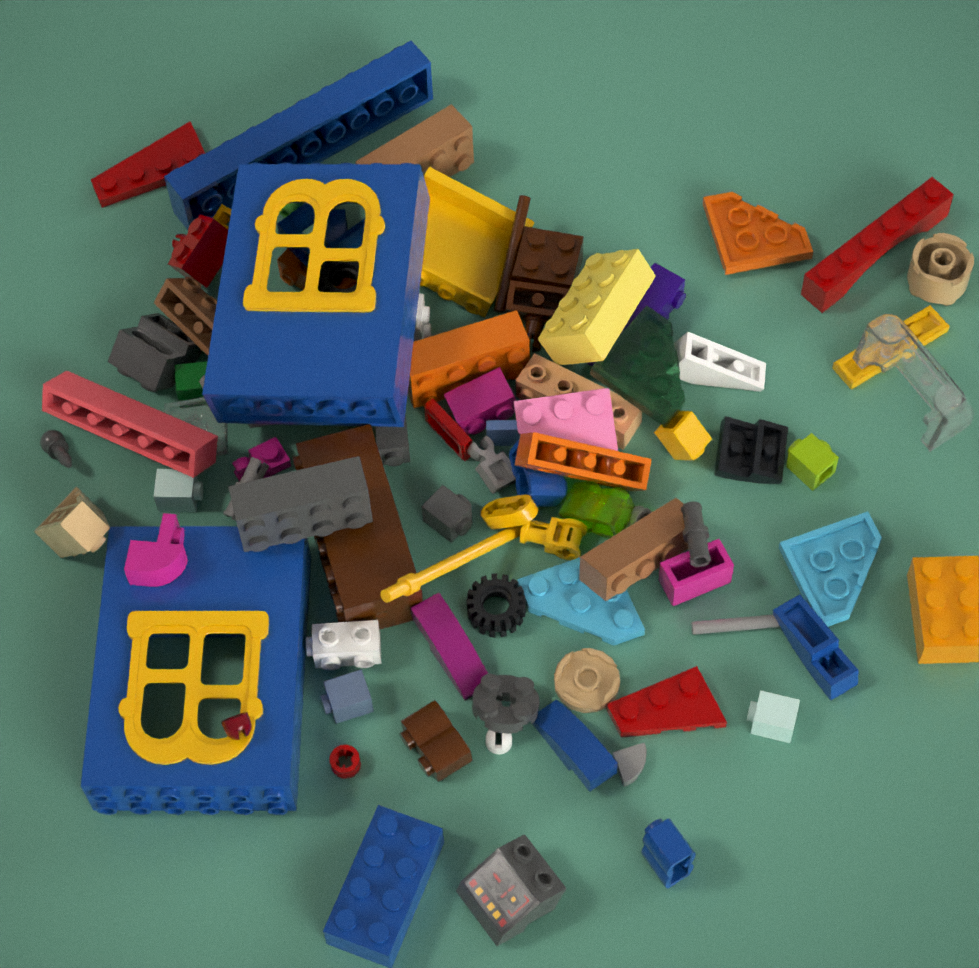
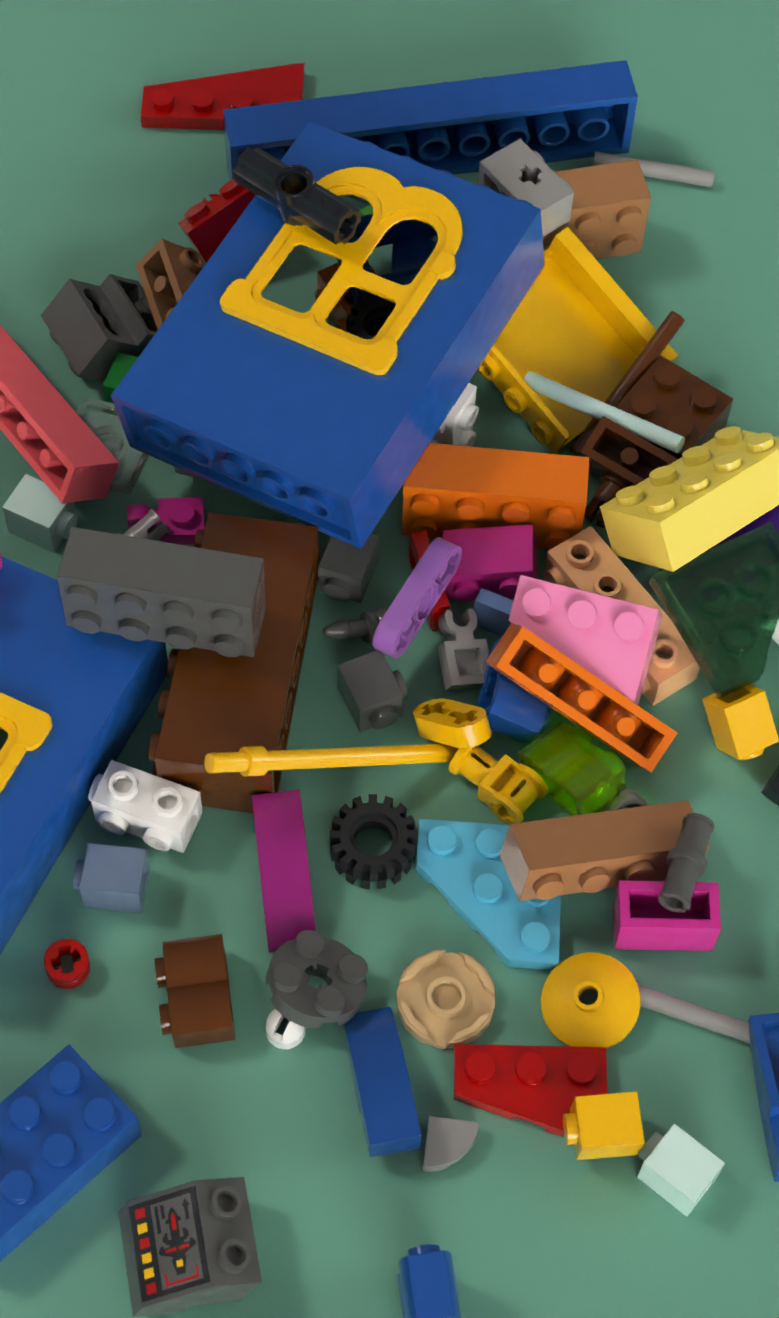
camera: 20 degrees right, 0 degrees up
none -> black piece [233,147,361,244]
none -> dark grey bar [323,607,389,643]
none -> medium lavender beam [373,537,462,659]
none -> light grey brick [478,139,574,236]
none -> light aqua bar [524,371,685,453]
none -> yellow dish [541,952,641,1049]
none -> yellow brick [563,1091,645,1160]
none -> light grey bar [593,152,715,188]

